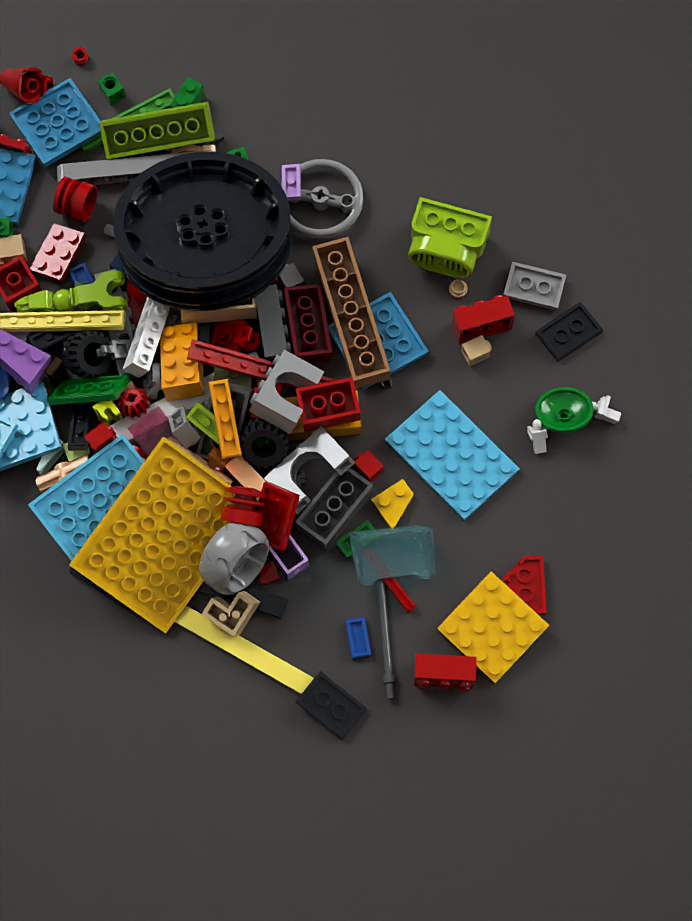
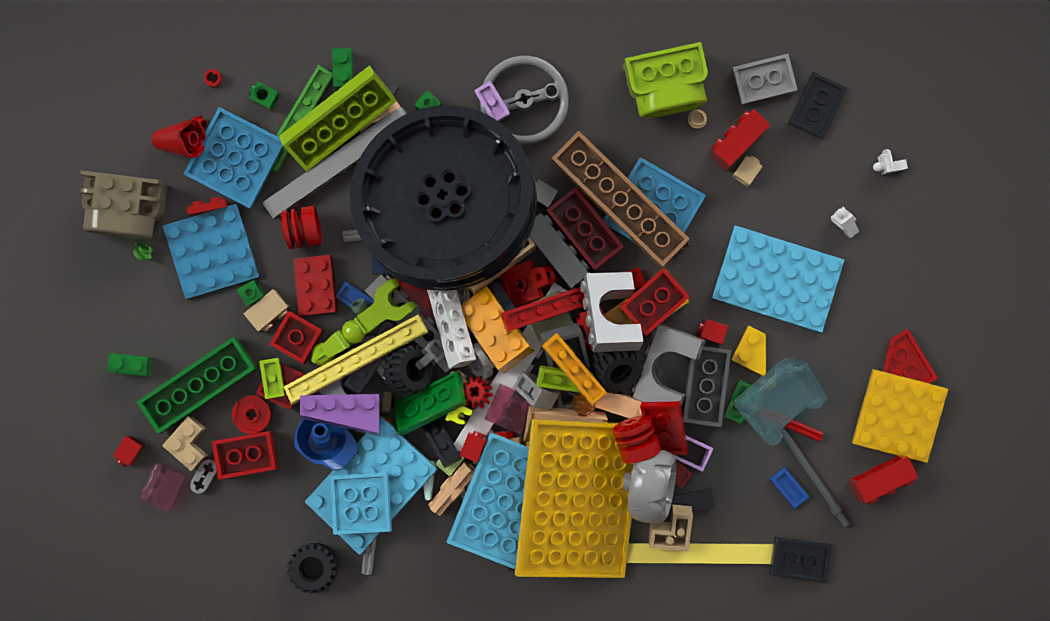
camera: 30 degrees left, 15 degrees up
green dish [536,387,593,433] -> none

